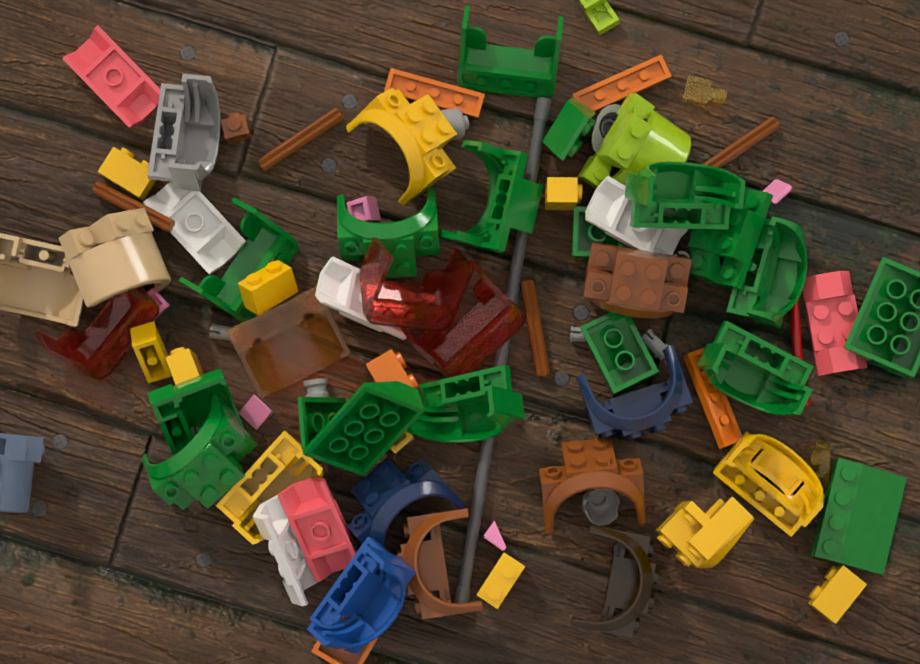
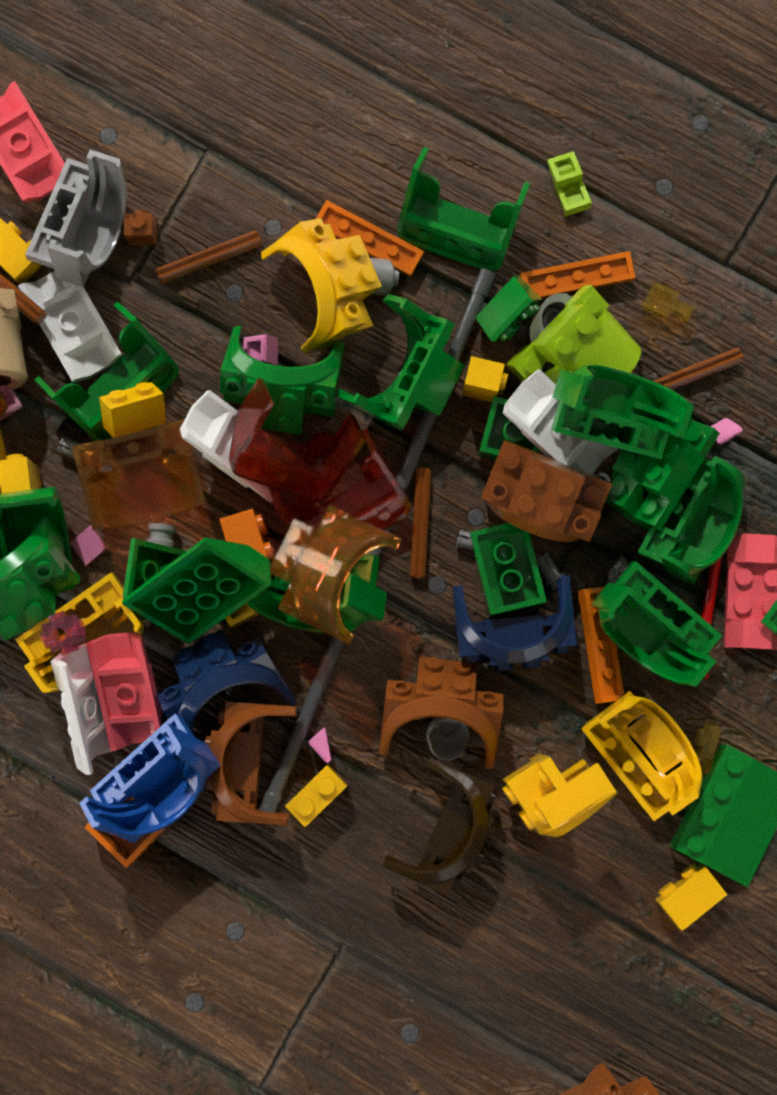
camera: 10 degrees right, 0 degrees up
none -> clear pink brick [40,611,86,656]
none -> clear orange piece [270,505,402,645]

